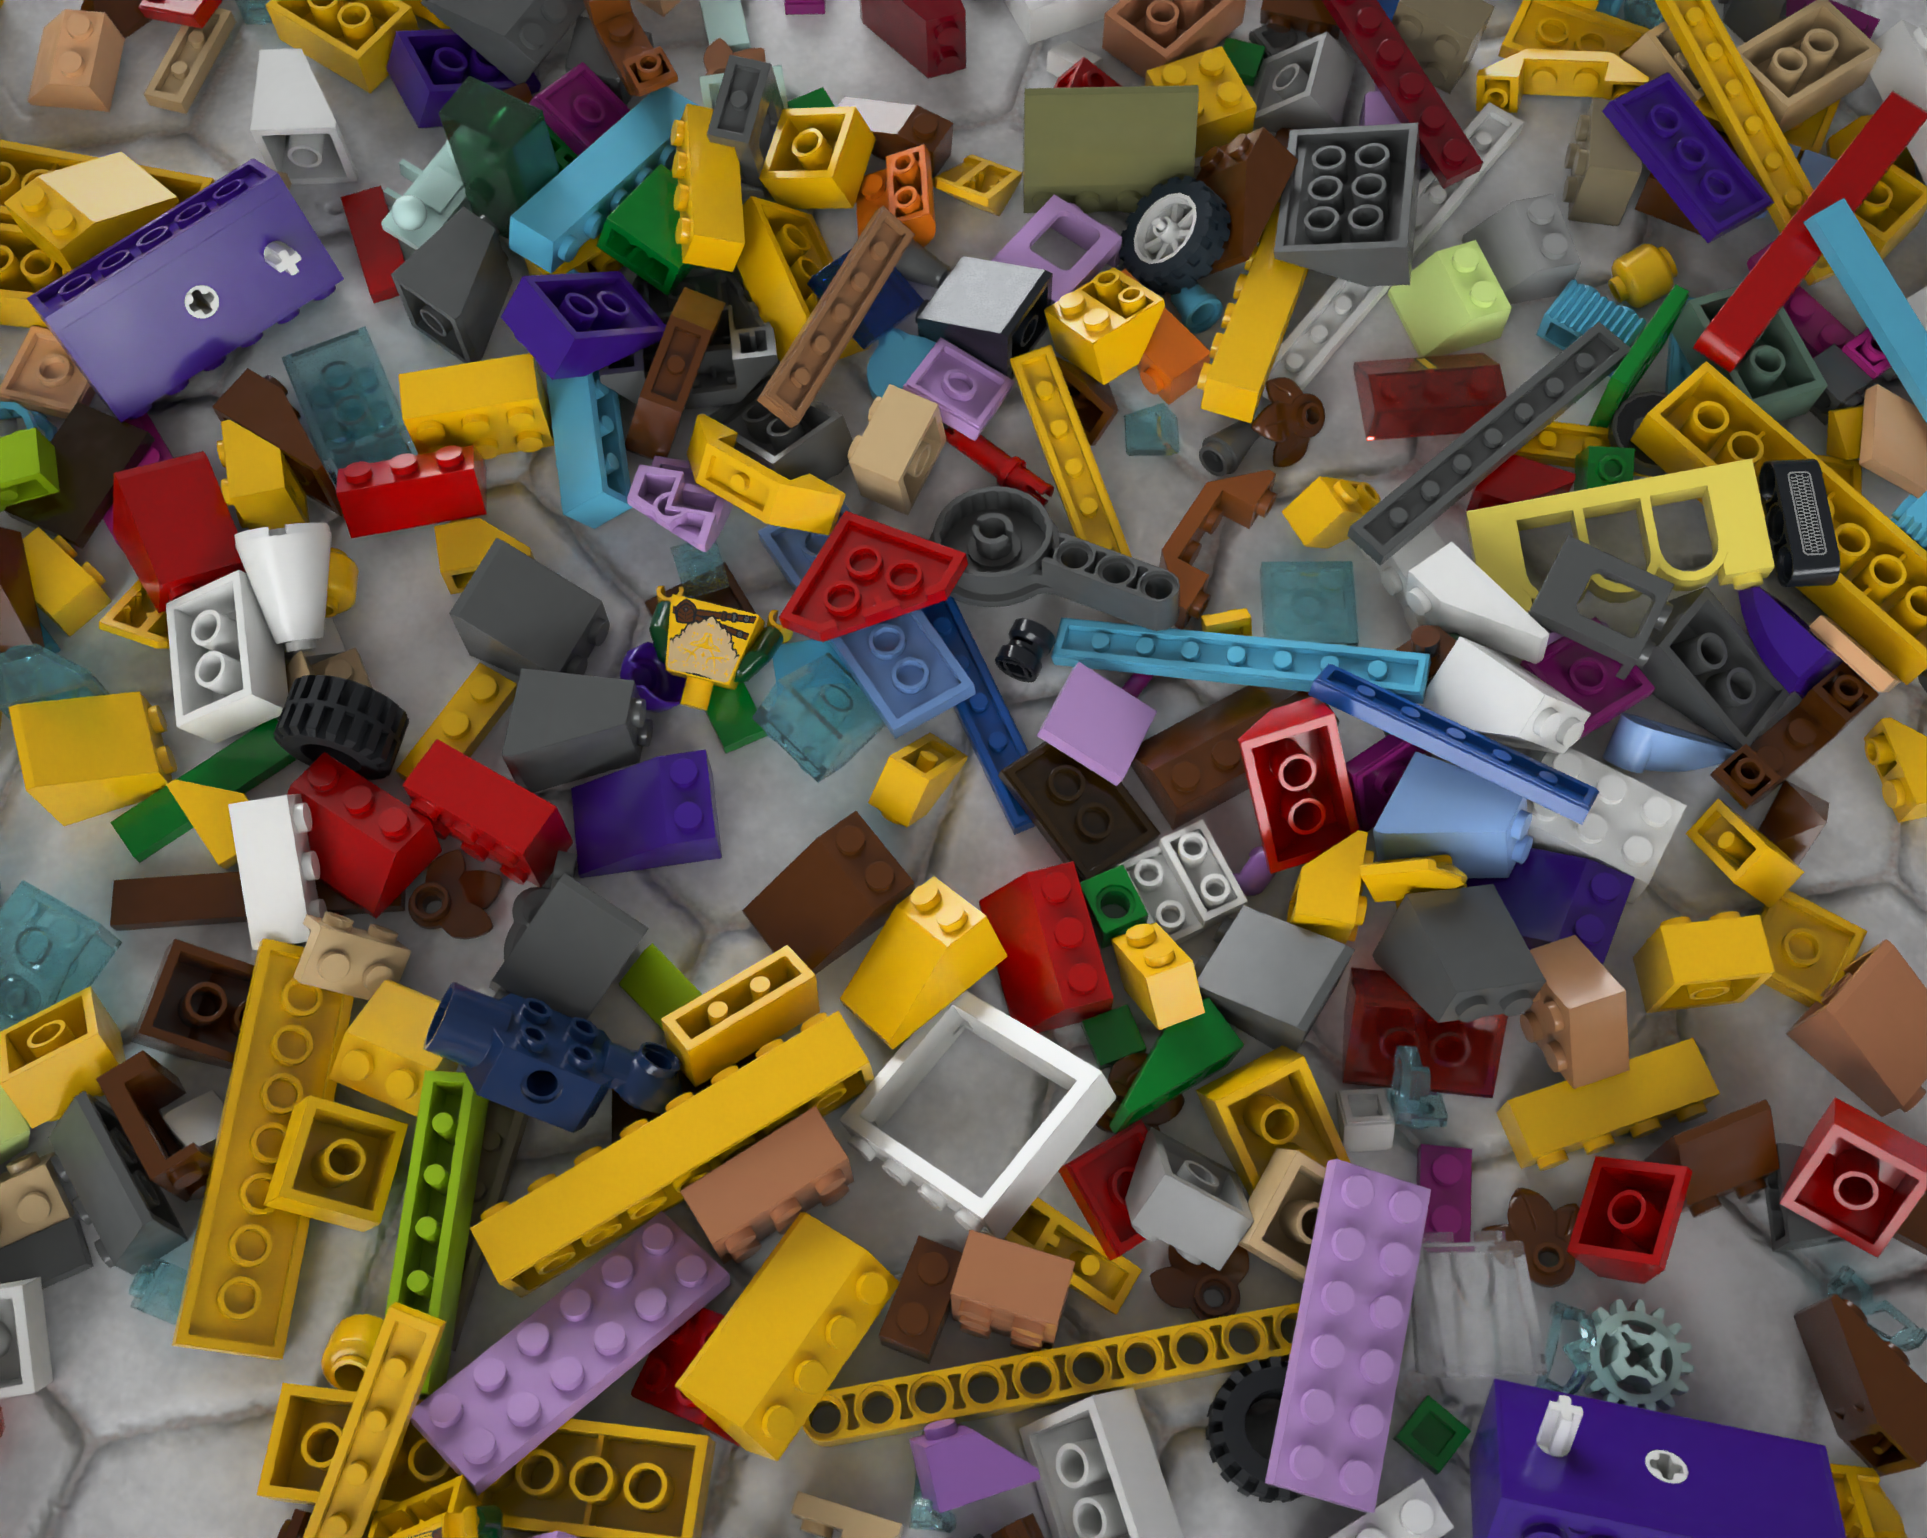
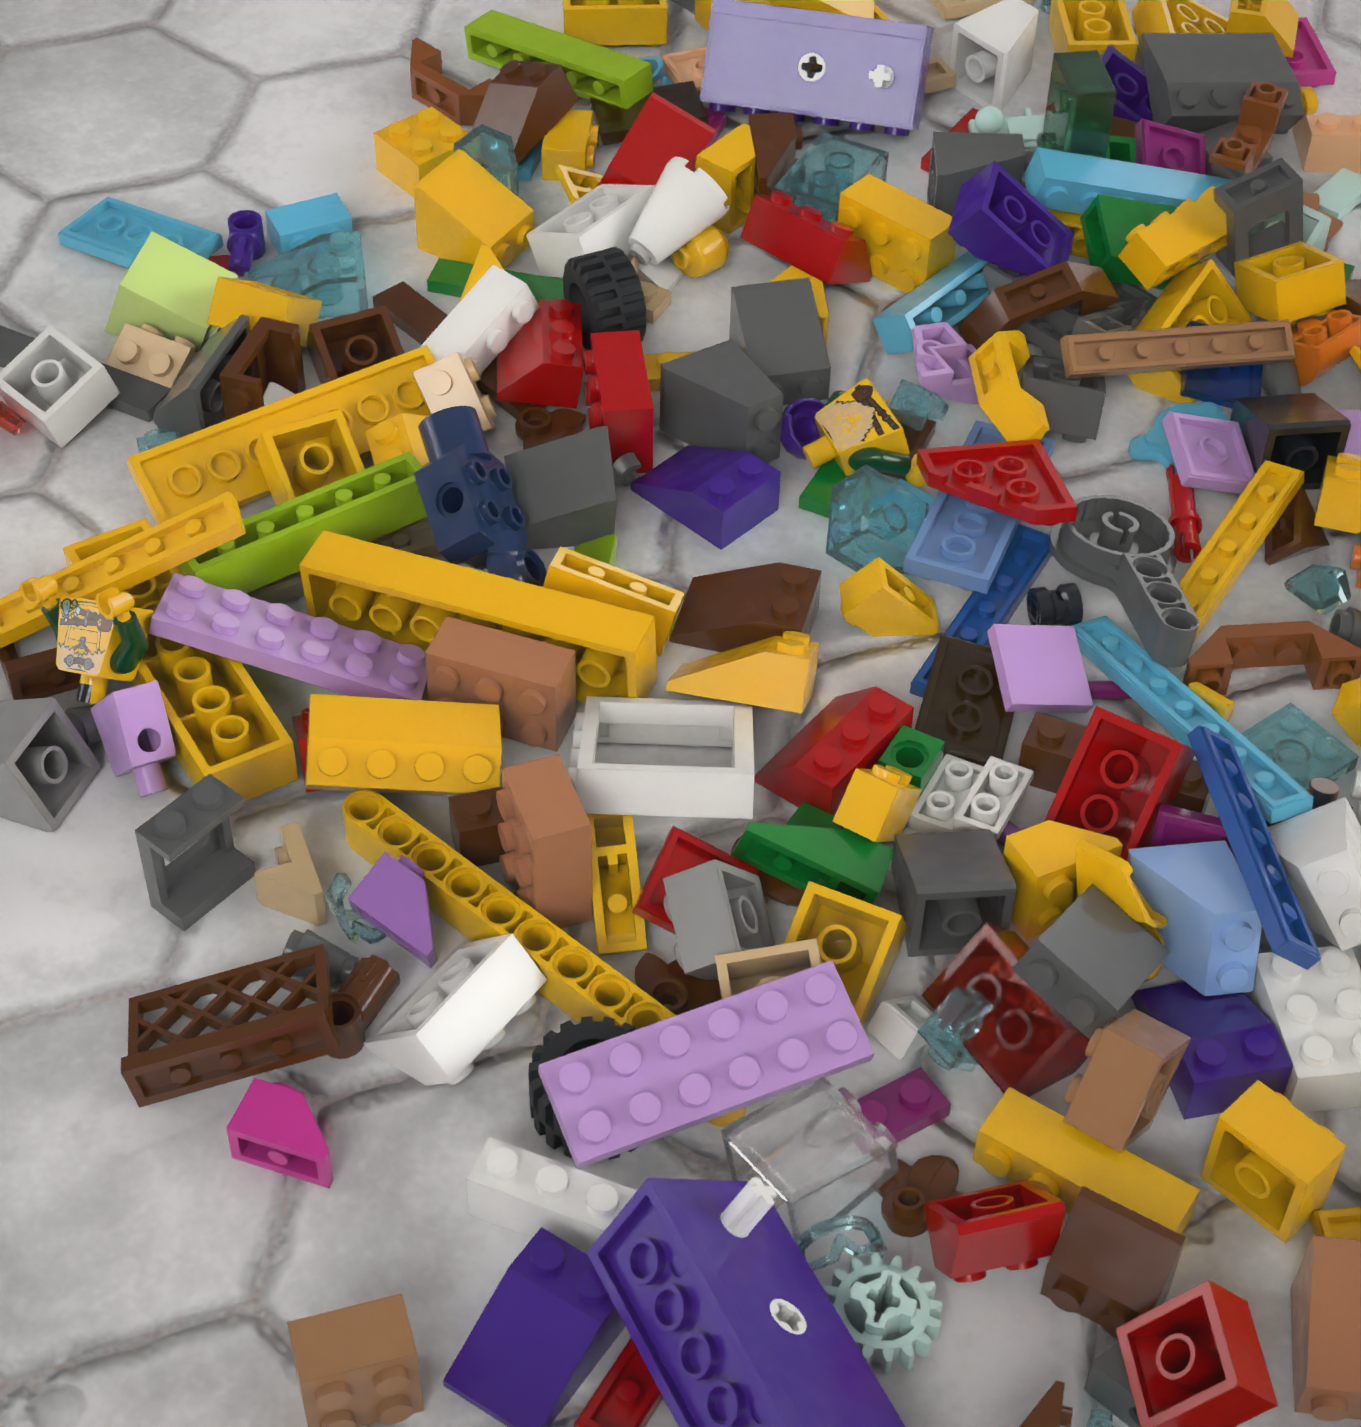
camera: 50 degrees right, 20 degrees down
tan brick [848,384,946,515] -> none

